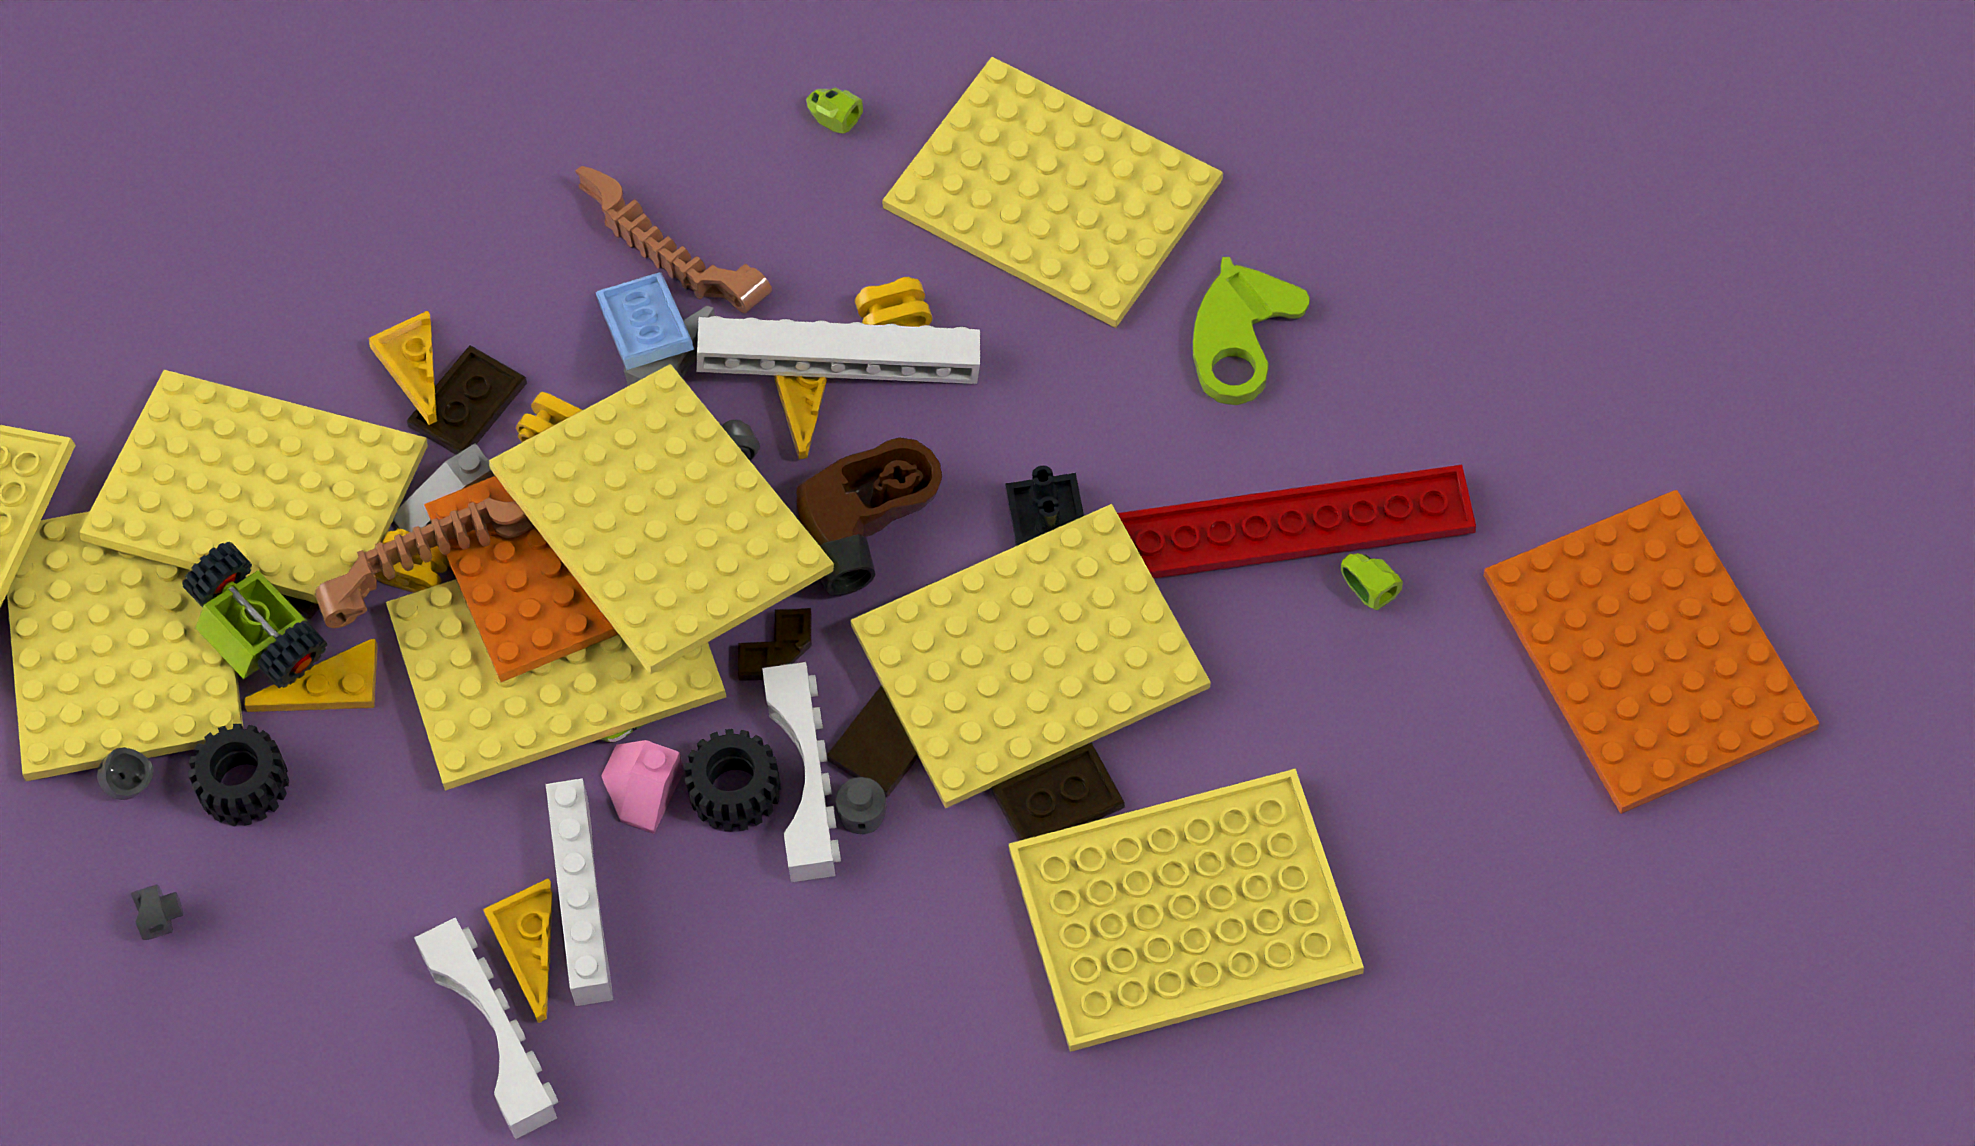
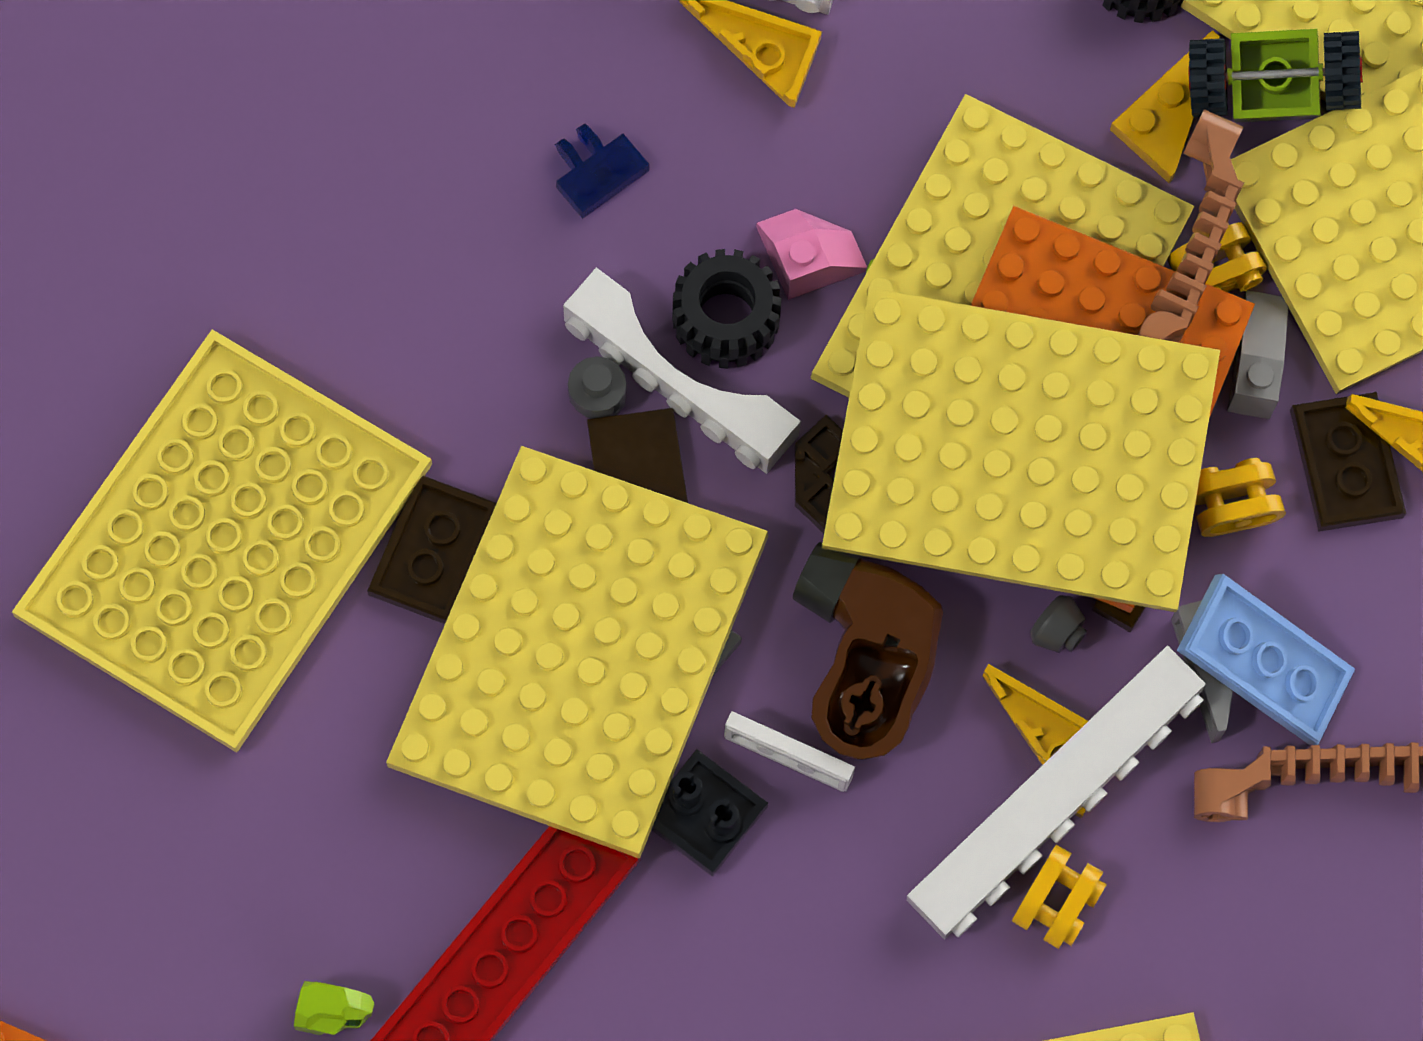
camera: 130 degrees right, 10 degrees up
white arch [546,778,613,1006] -> none
none -> clear blue hinge [555,123,649,219]
none -> white tile [724,711,855,792]

